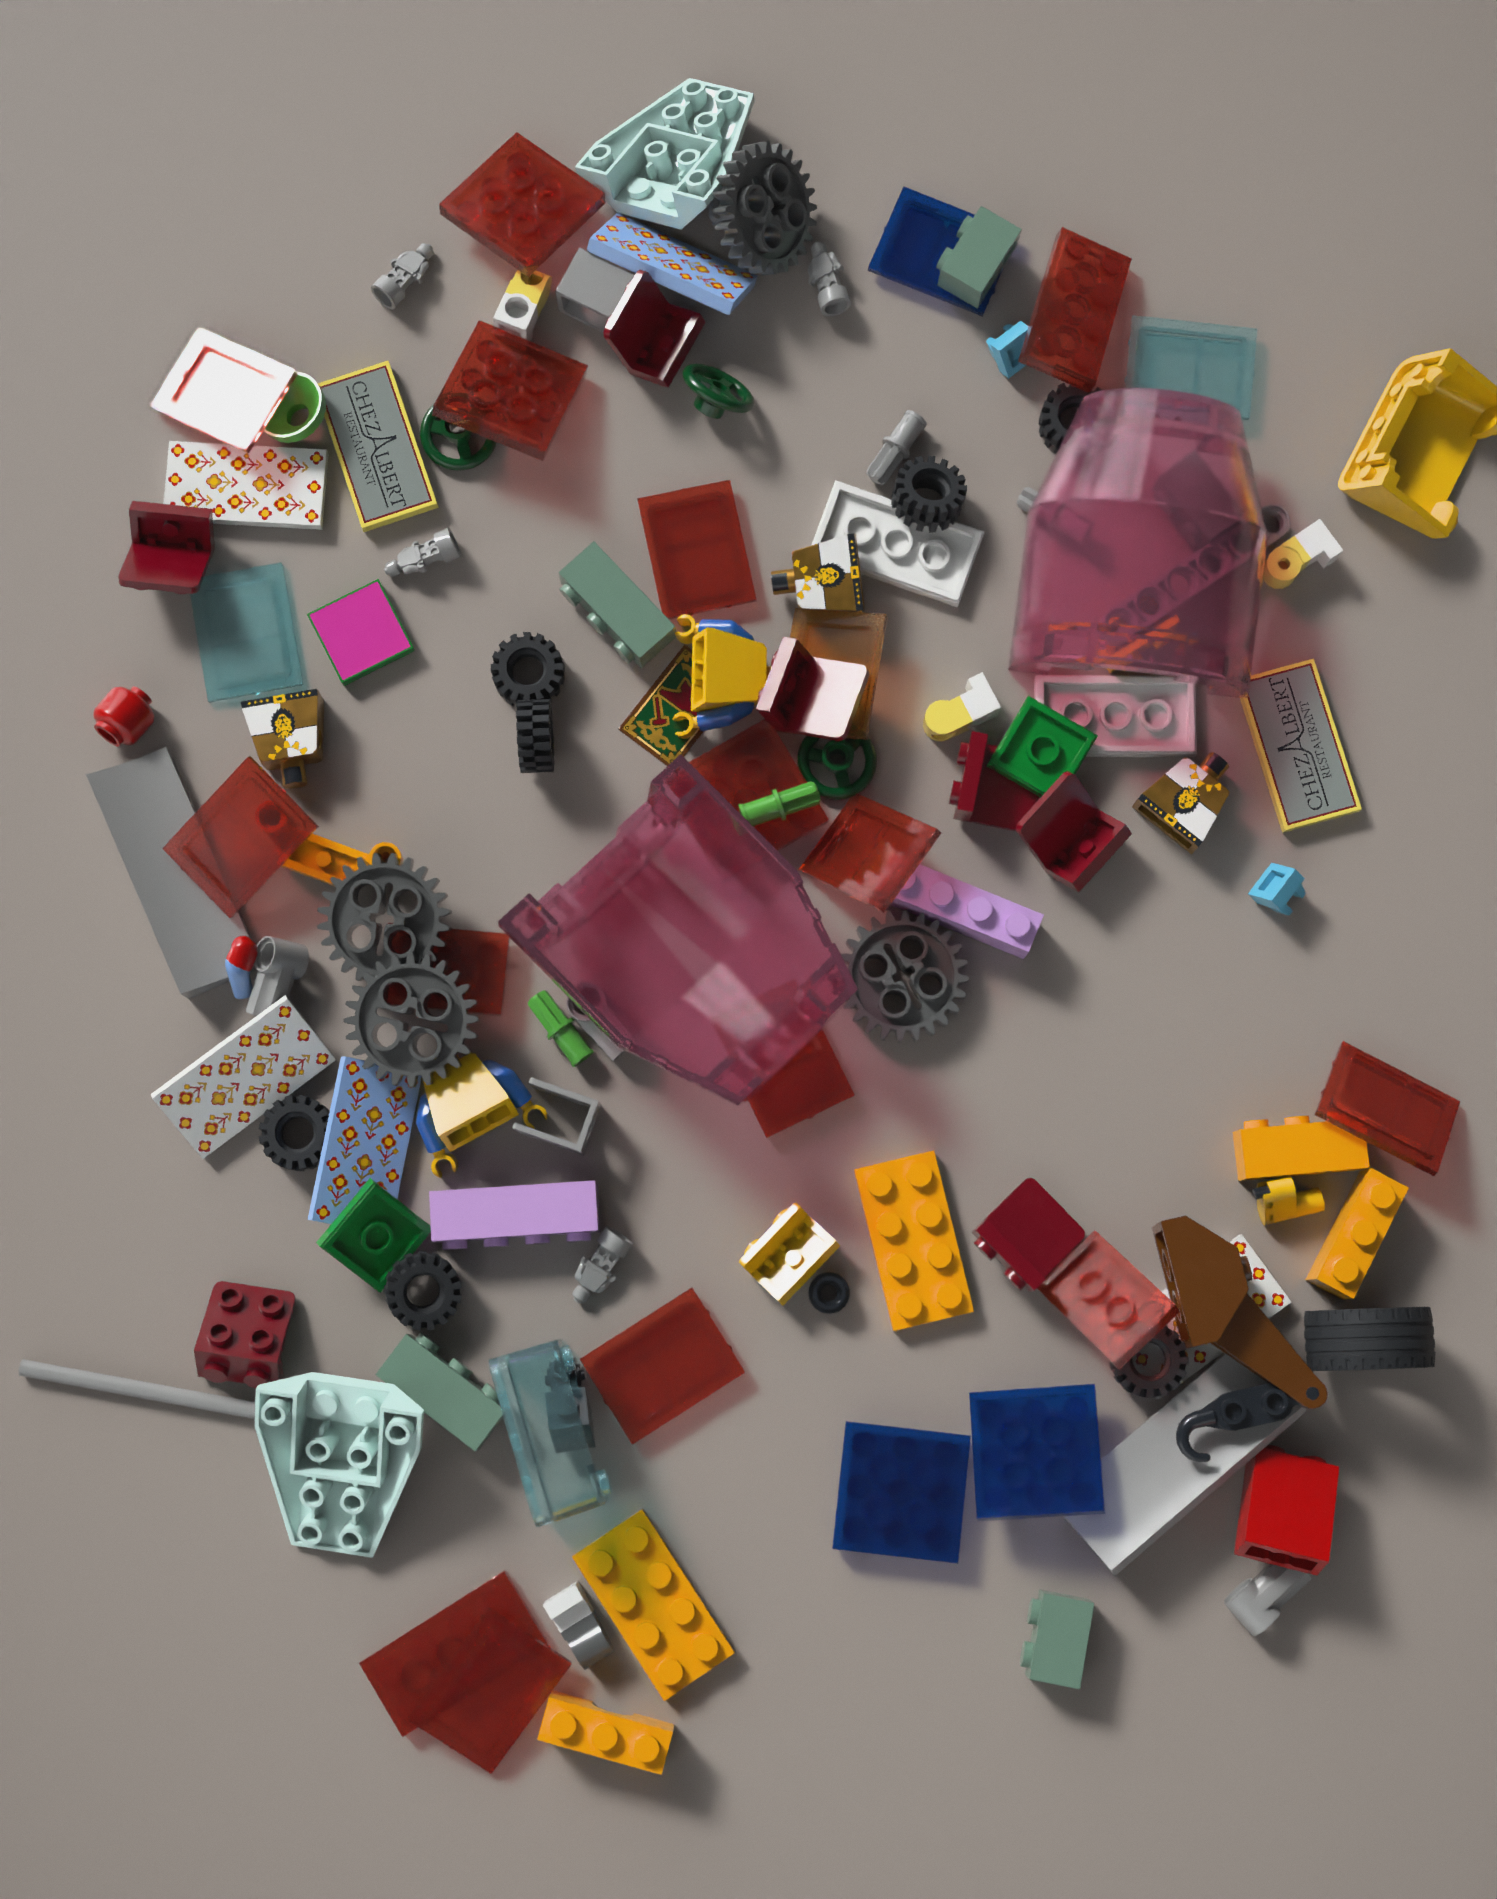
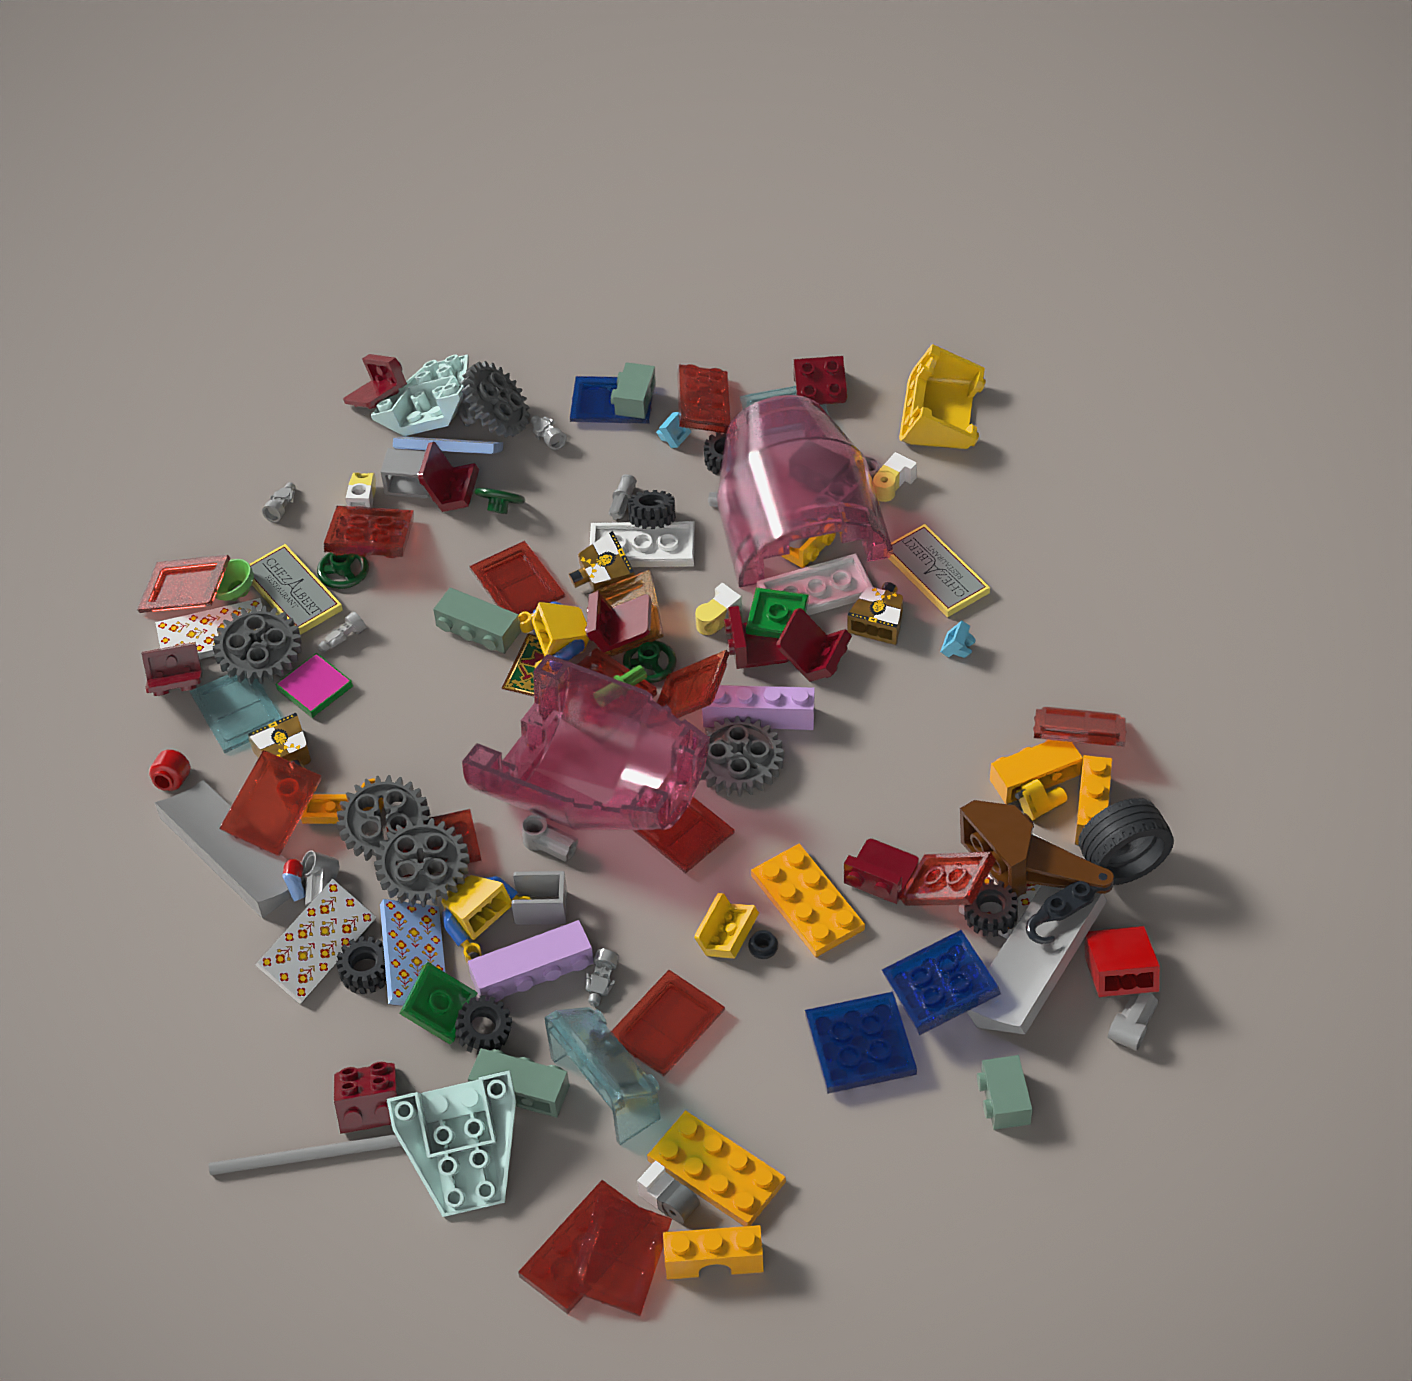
camera: 15 degrees left, 30 degrees down
clear red plate [439,132,605,277] -> none
black tyre [491,632,565,706] -> none
black tyre [516,699,555,773] -> none
bright green axle [528,990,594,1067] -> none
none -> dark grey gear [213,605,302,685]
none -> dark red bracket [343,354,407,409]
none -> dark red bracket [793,356,847,406]

